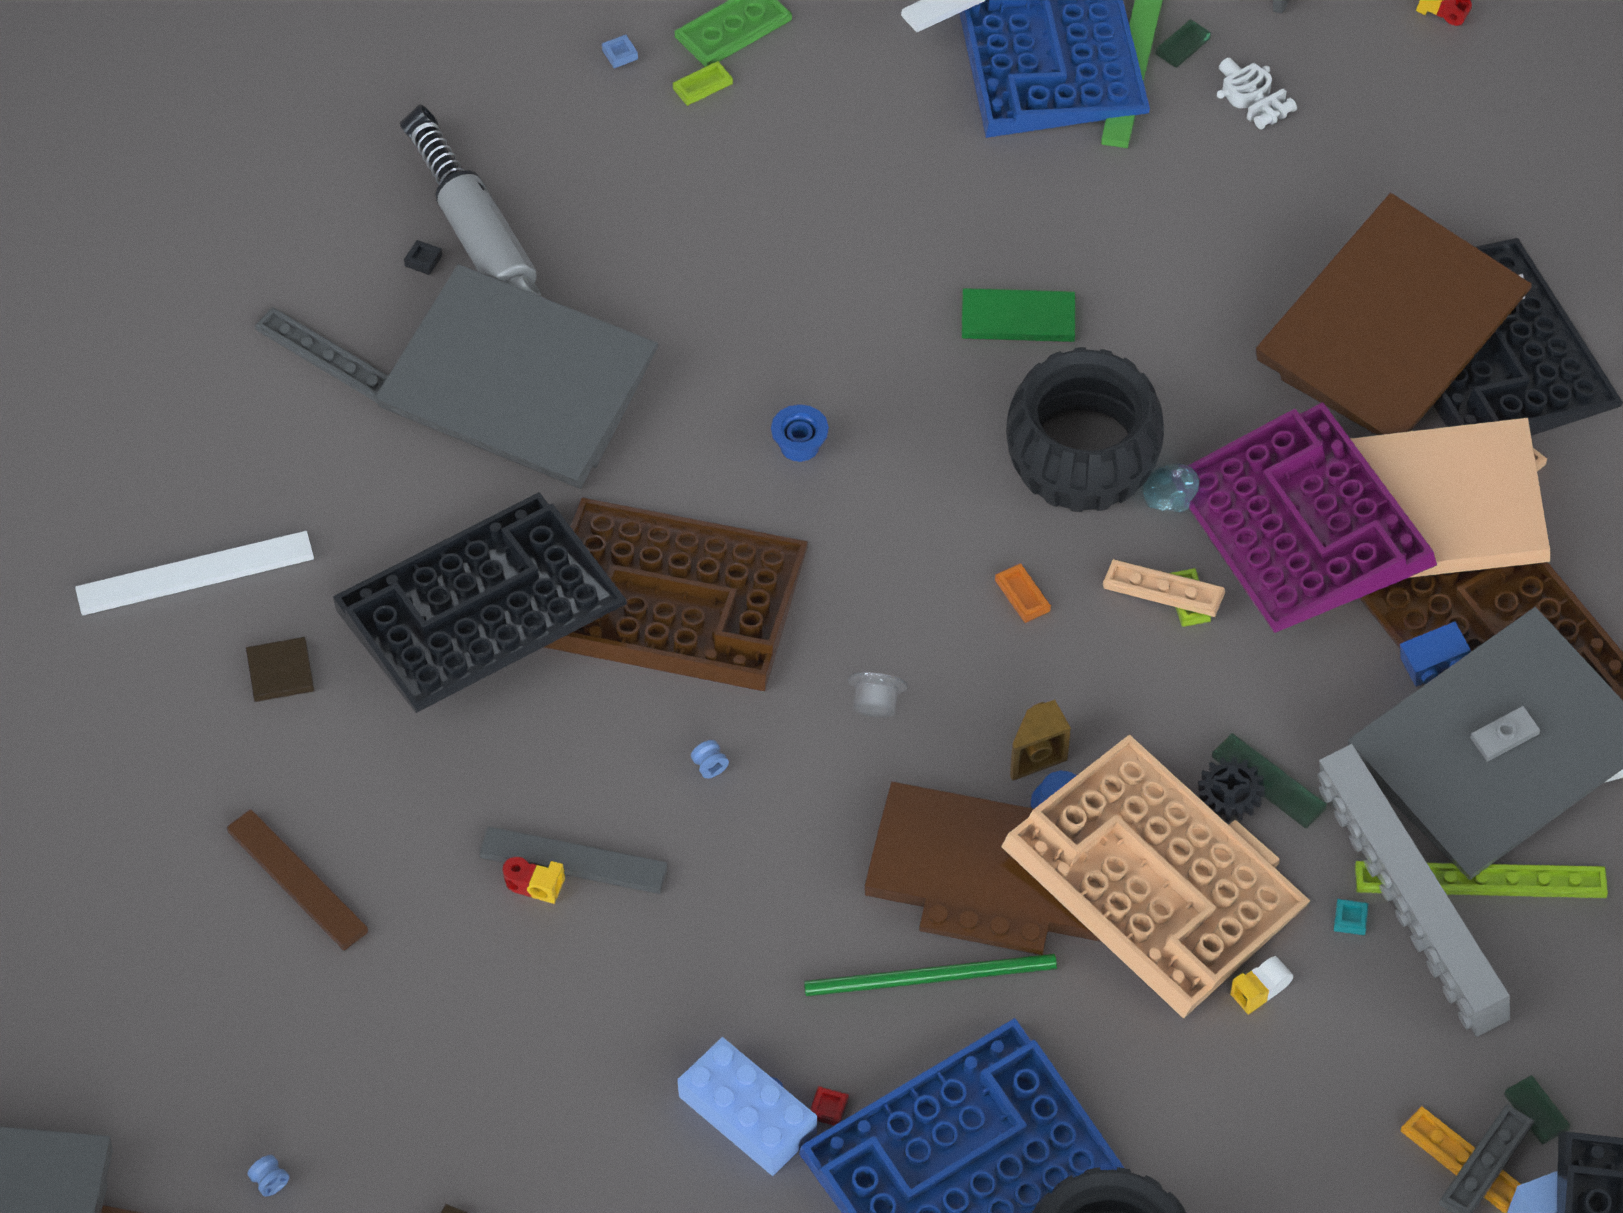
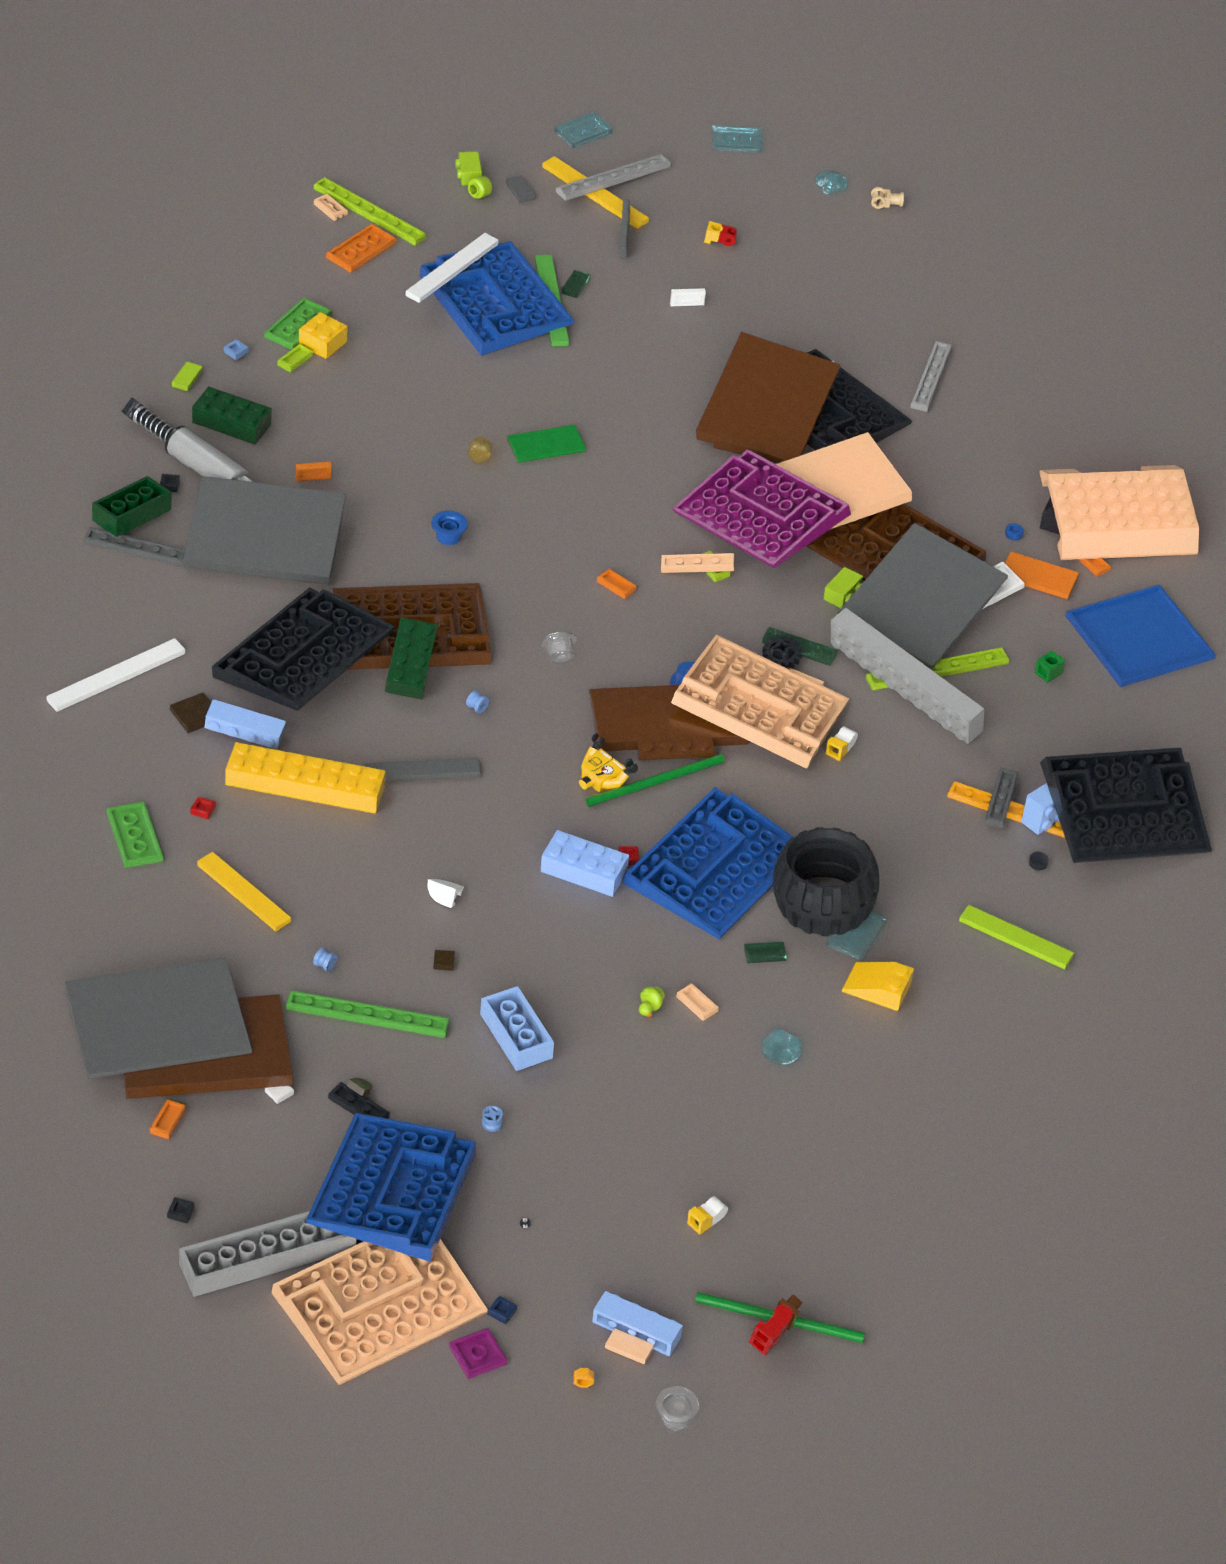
camera: 25 degrees left, 10 degrees down
reddish brown tile [227,809,368,951] -> none
leg [502,857,565,904] -> none
black tyre [1006,347,1164,512] -> none
pearl gold slope [1010,699,1071,781] -> none
clear light blue dish [1143,464,1200,512] -> none
white torso [1217,58,1297,129] -> none
teal tile [1334,899,1369,935] -> none
blue brick [1400,622,1471,687] -> none
light grey plate [1470,706,1540,762] -> none
clear green tile [1504,1075,1570,1145] -> none
none -> dark green brick [92,476,172,537]
none -> bright green tile [106,801,163,868]
none -> lime tile [172,362,203,391]
none -> red tile [190,796,216,819]
none -> dark green brick [192,386,272,445]
none -> yellow tile [197,852,291,932]
none -> light blue brick [204,699,286,750]
none -> yellow brick [226,742,386,813]
none -> orange tile [295,461,332,482]
none -> yellow brick [299,312,348,359]
none -> dark green brick [385,617,438,700]
none -> white brick [428,879,464,908]
none -> clear yellow head [468,437,492,463]
none -> yellow torso [579,733,638,793]
none -> white tile [670,288,706,306]
none -> lime brick [823,567,863,608]

